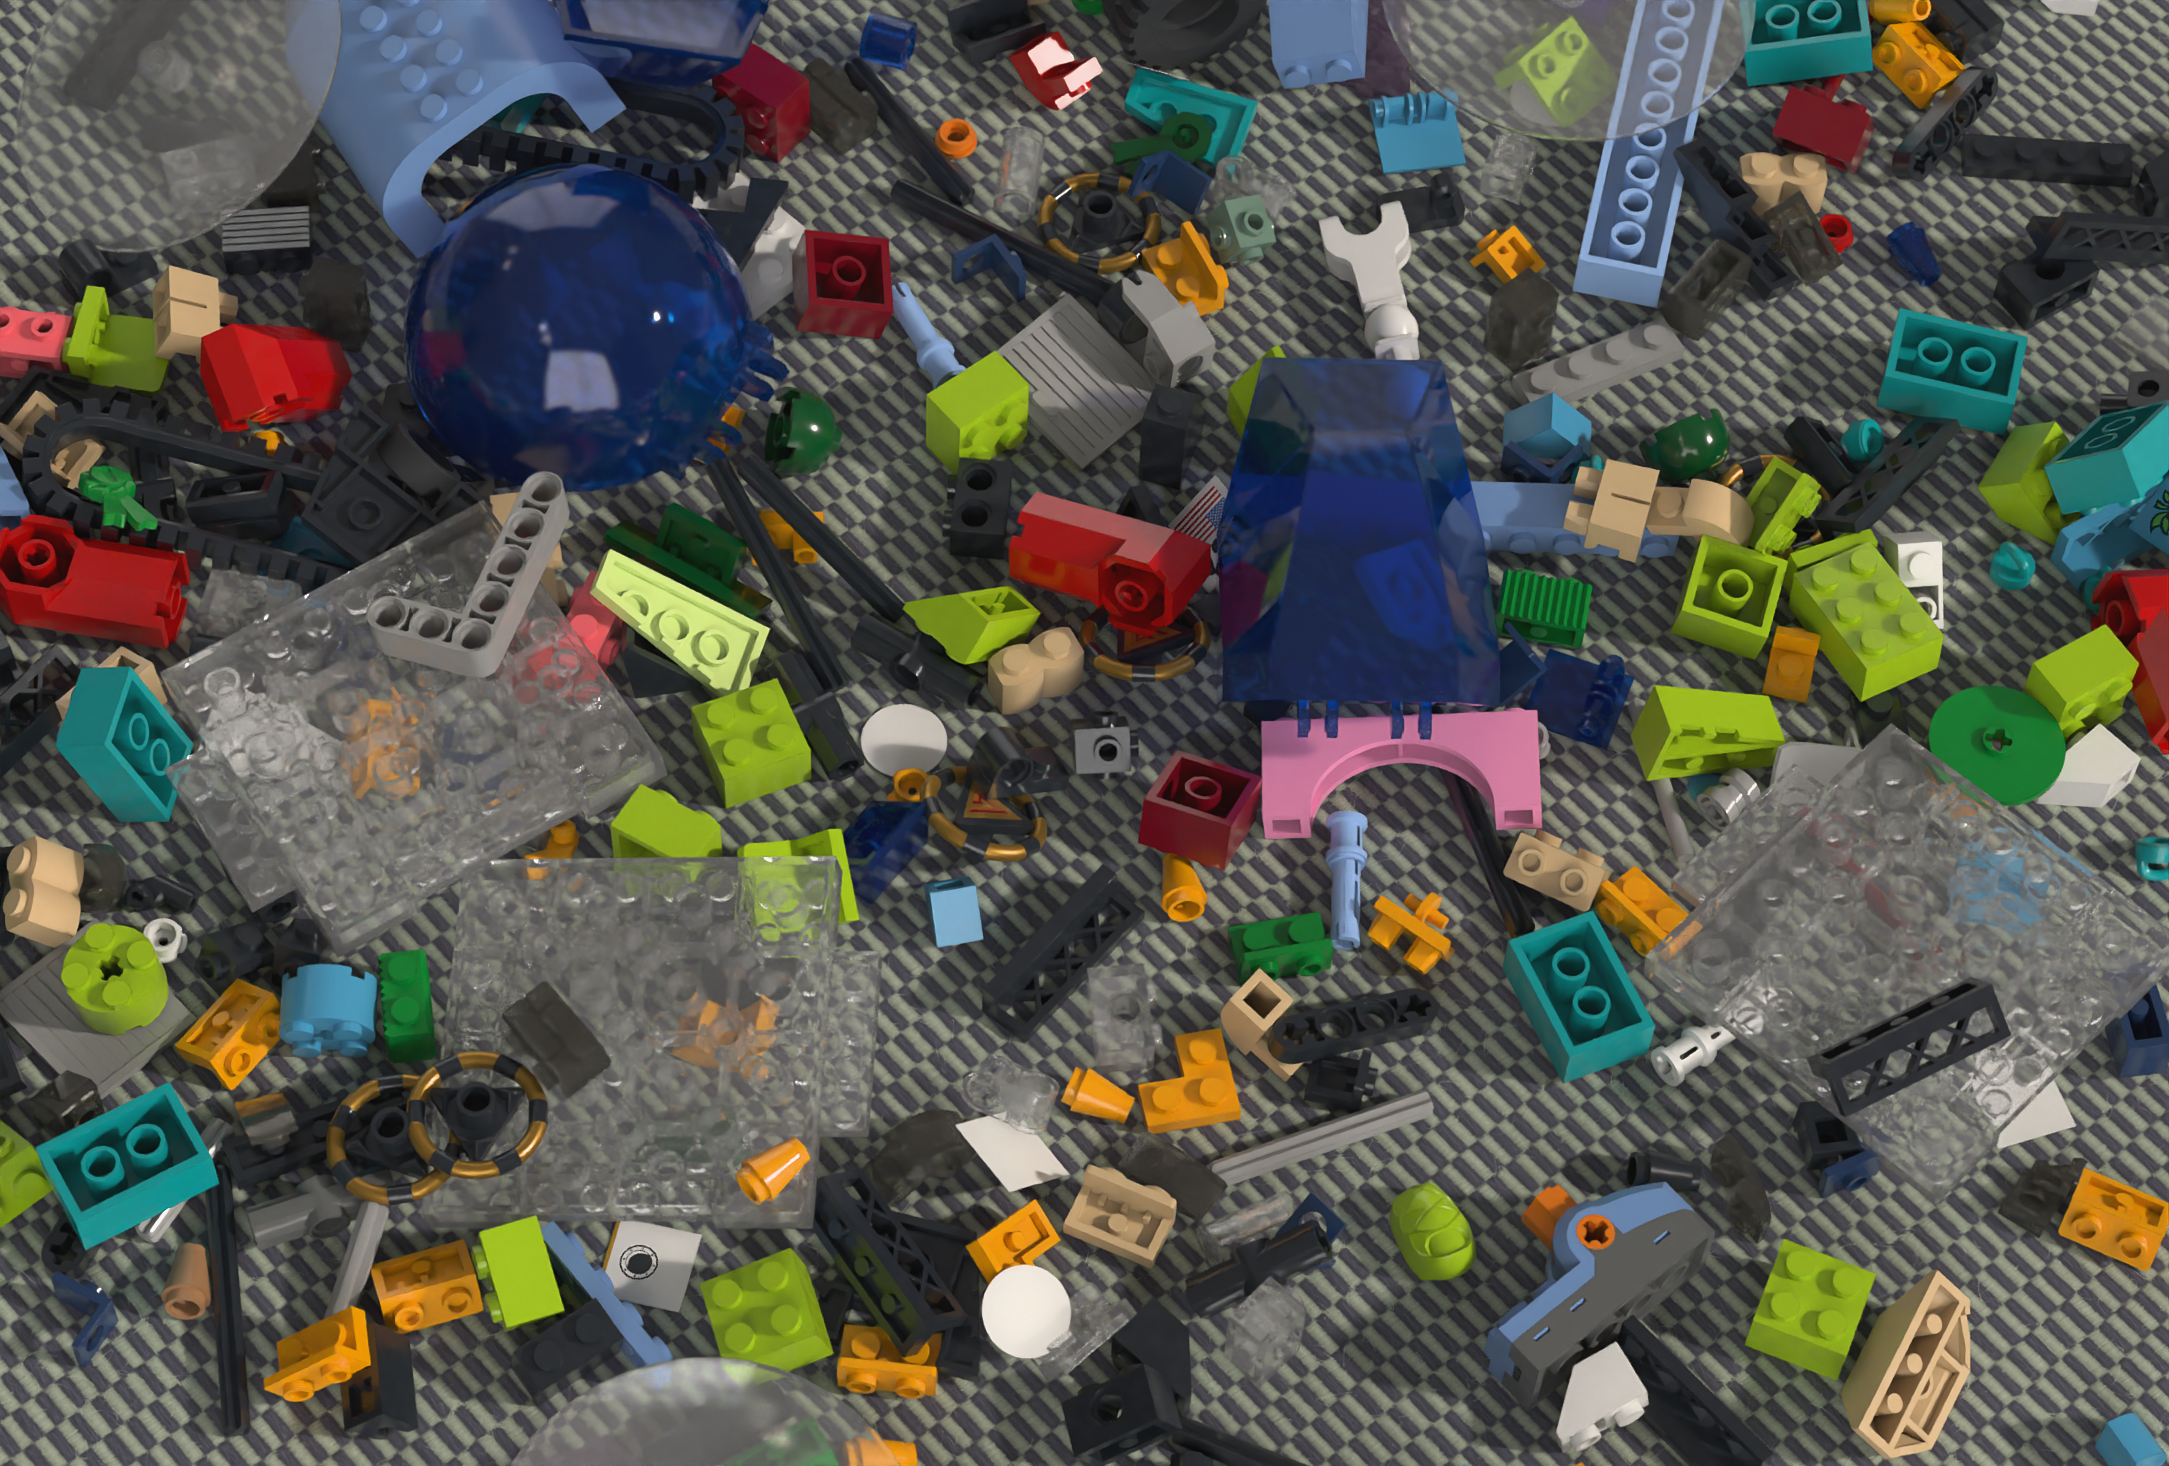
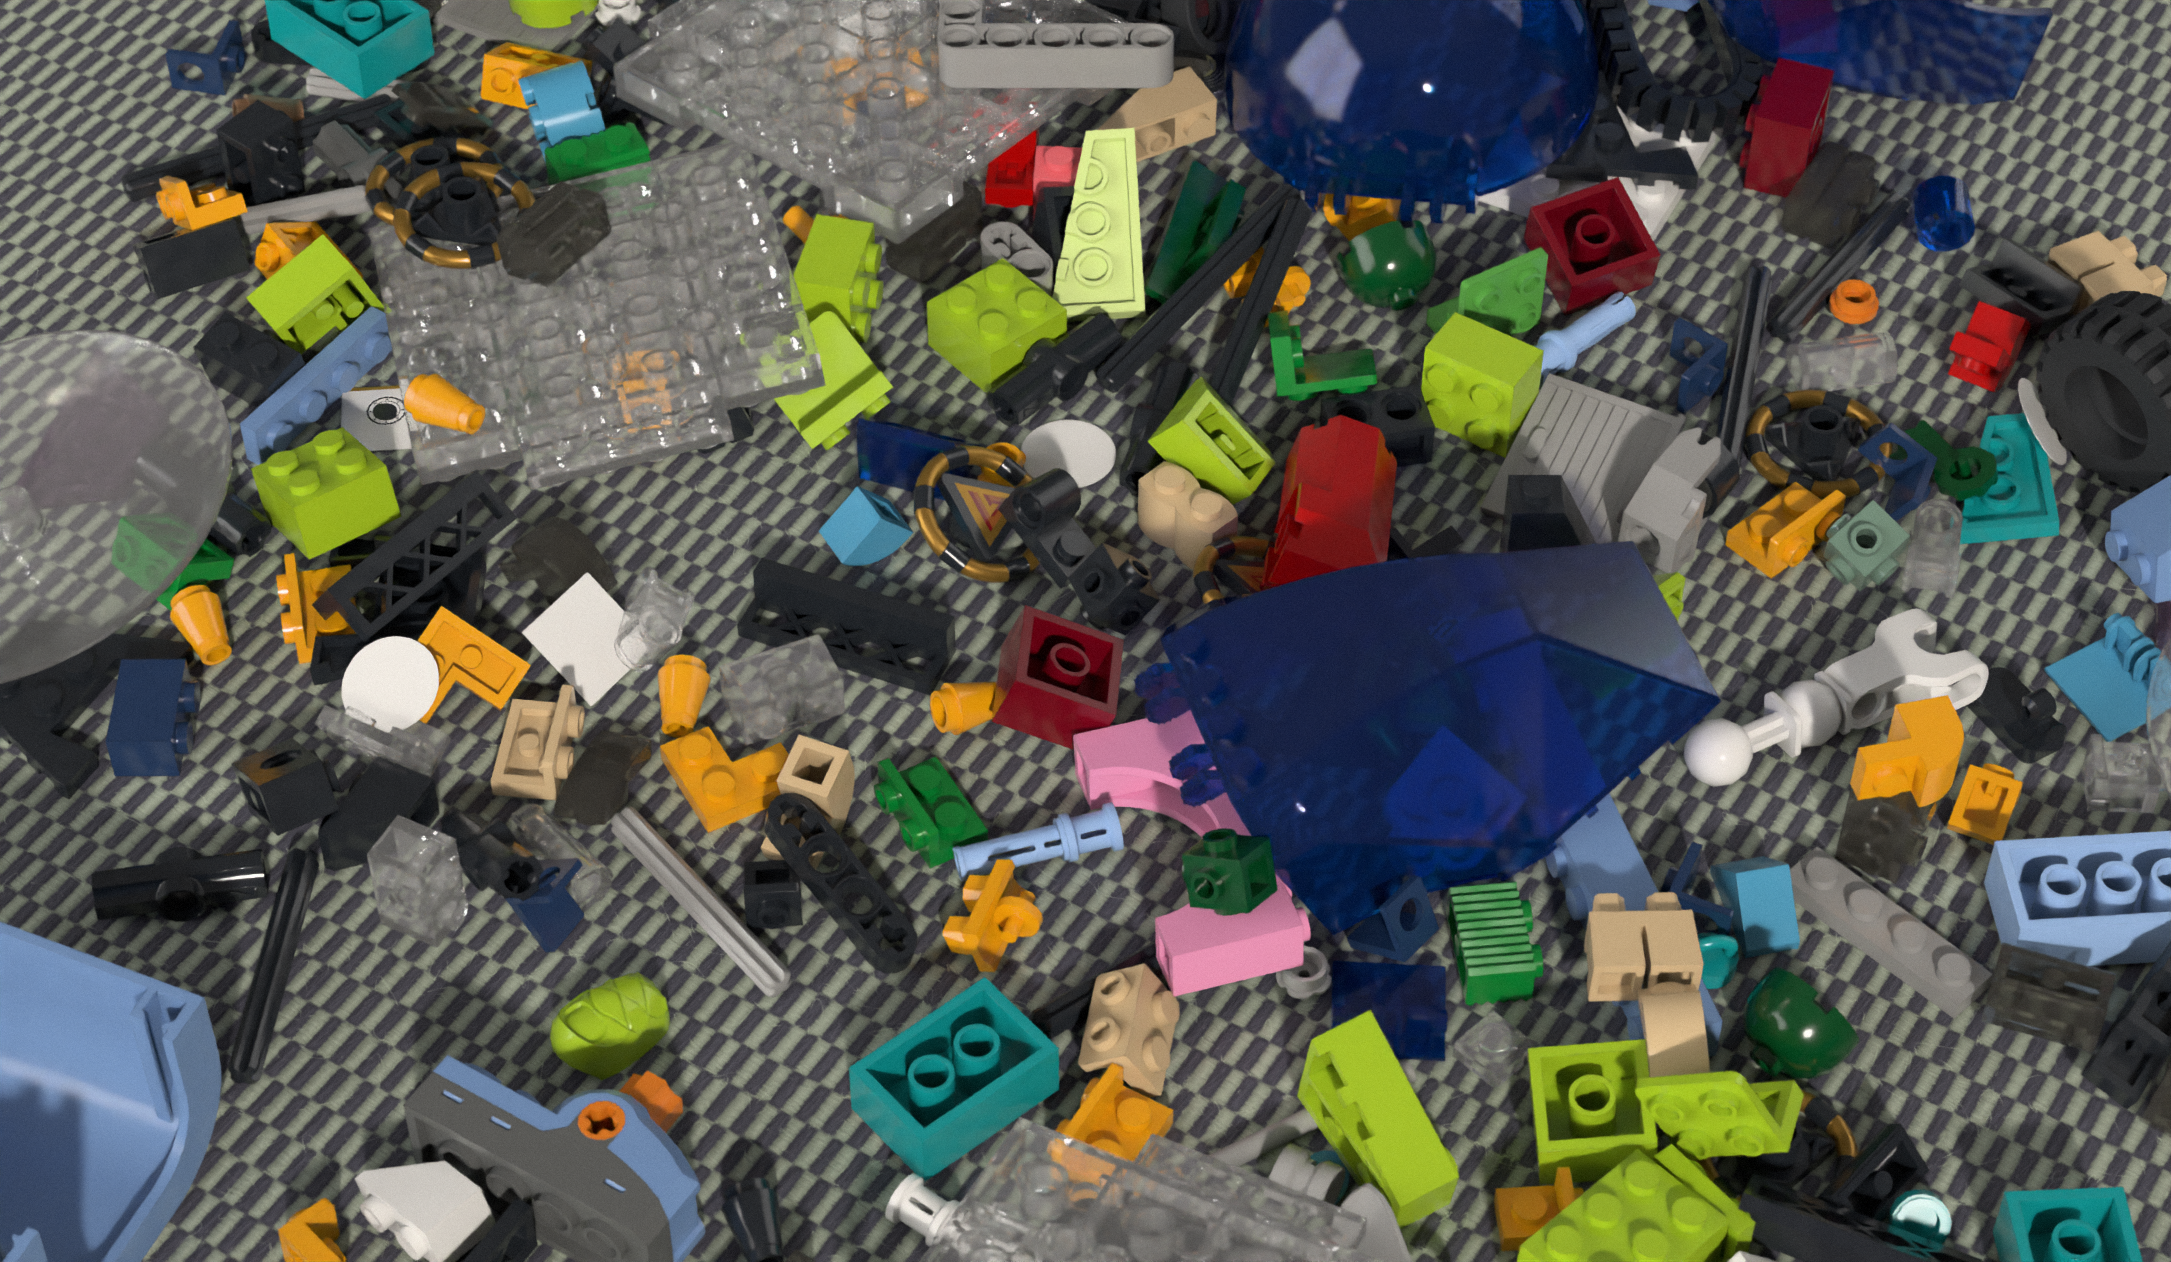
camera: 75 degrees right, 10 degrees down
none -> black brick [216,100,305,207]
none -> light grey beam [981,222,1053,297]
none -> dark green brick [1182,828,1278,916]
none -> green bracket [1268,310,1378,401]
none -> bright green bracket [1426,248,1548,336]
none -> clear plate [1453,1011,1535,1089]
none -> light orange brick [1850,695,1964,808]

